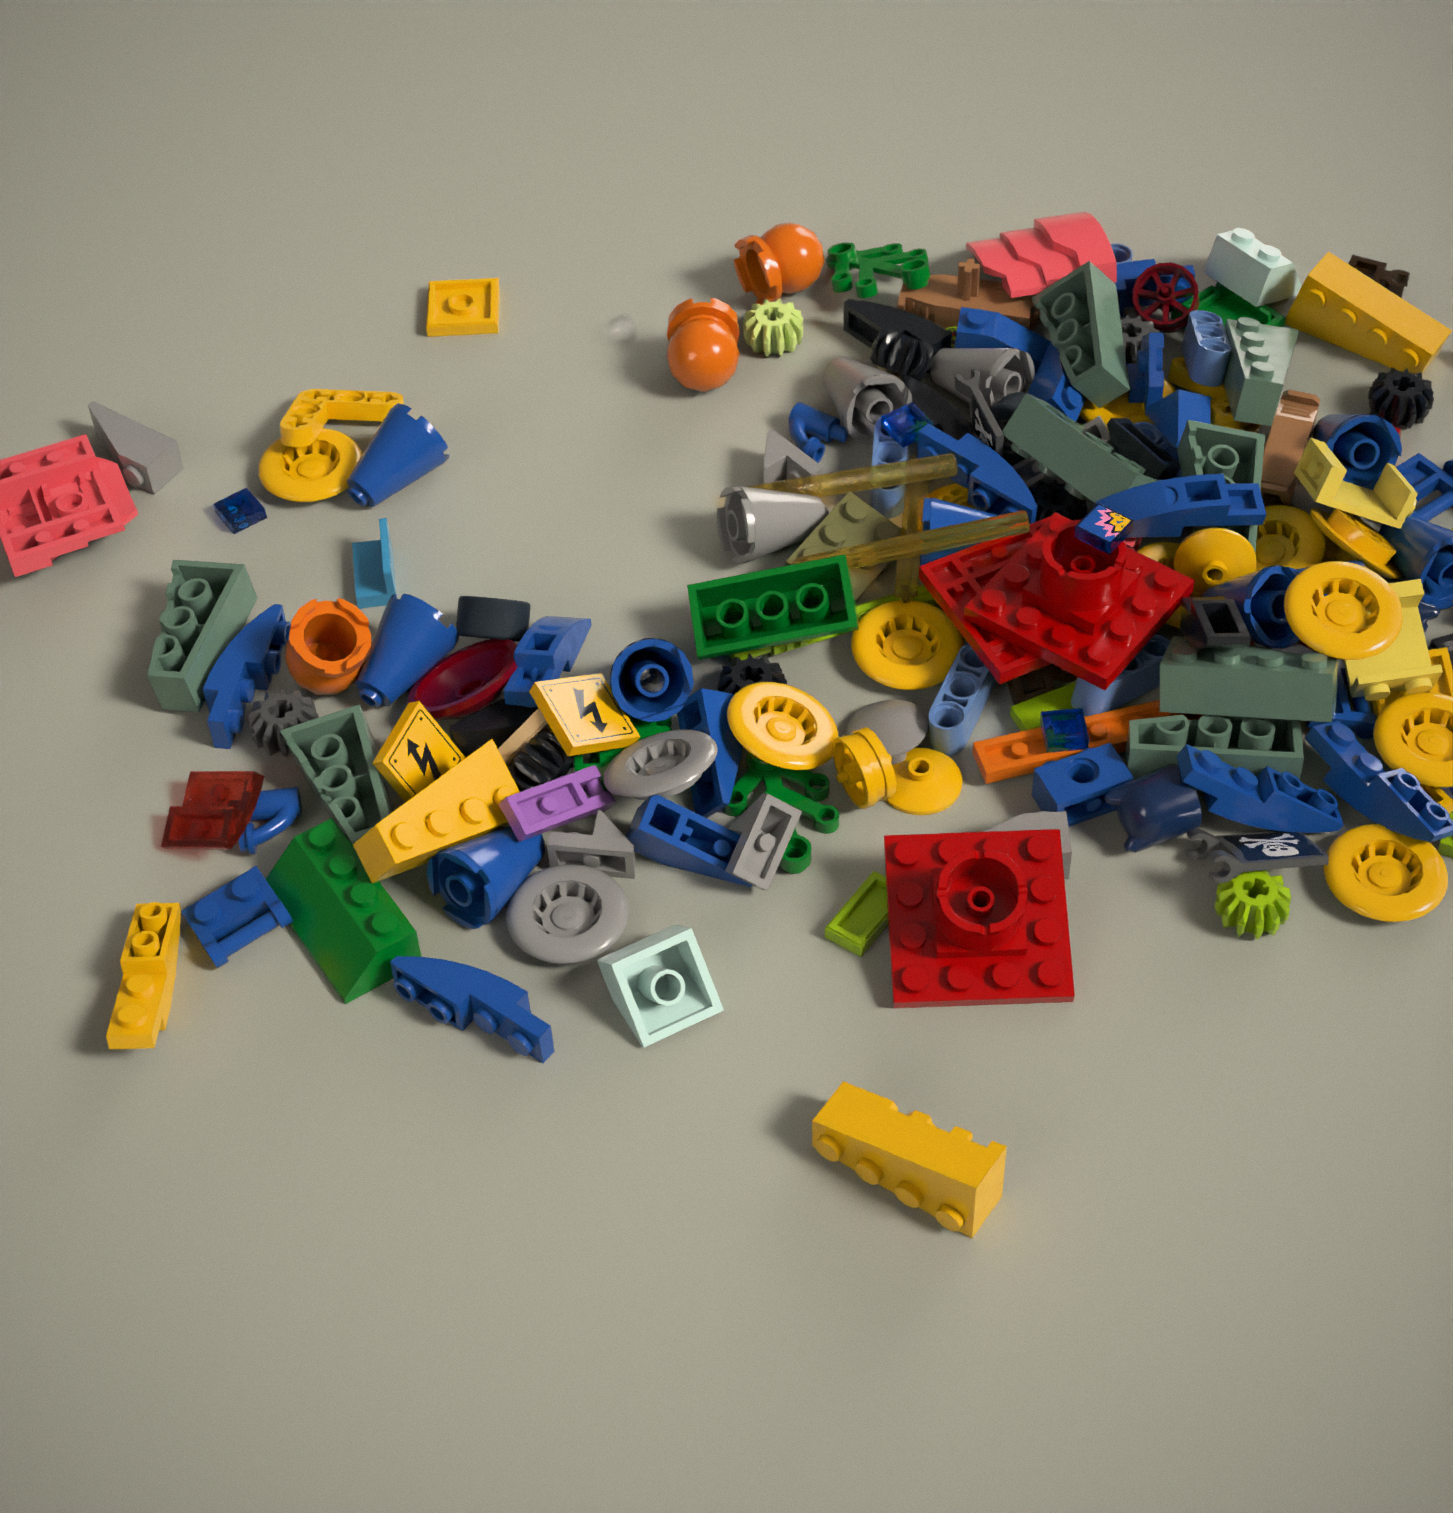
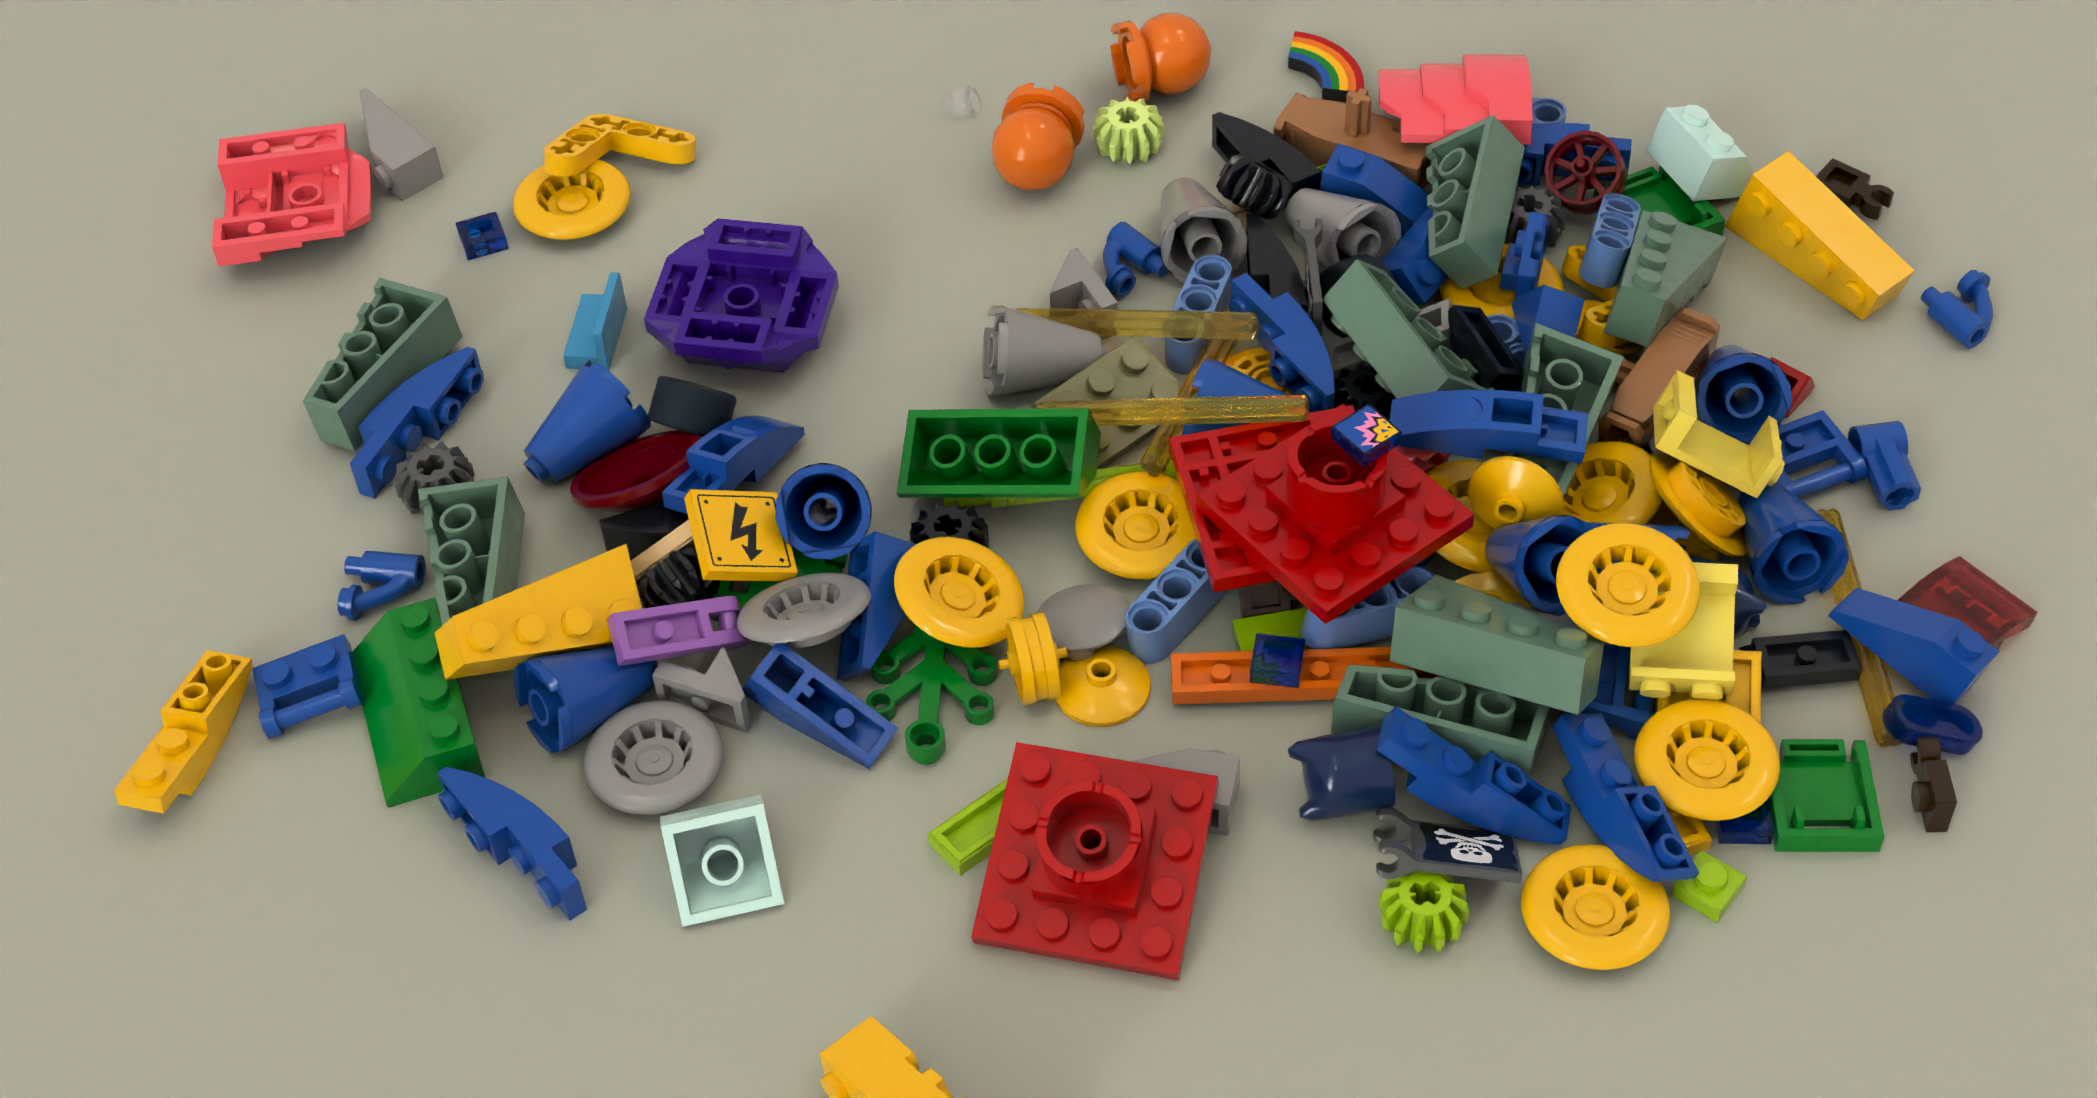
camera: 15 degrees right, 0 degrees up
clear red slope [161,771,265,850] -> none
orange tile [285,598,371,695] -> none
blue cone [347,403,450,507] -> none
yellow tile [372,701,466,803] -> none
yellow tile [426,278,500,337] -> none
light grey slope [725,793,802,891] -> none
green plant [826,242,931,299] -> none
clear blue tile [881,402,934,448] -> none
blue brick [1032,743,1134,827] -> none
black slope [1180,596,1251,649] -> none
black gear [1368,368,1434,429] -> none
none -> dark purple piece [644,218,839,373]
none -> tile [1288,31,1364,102]

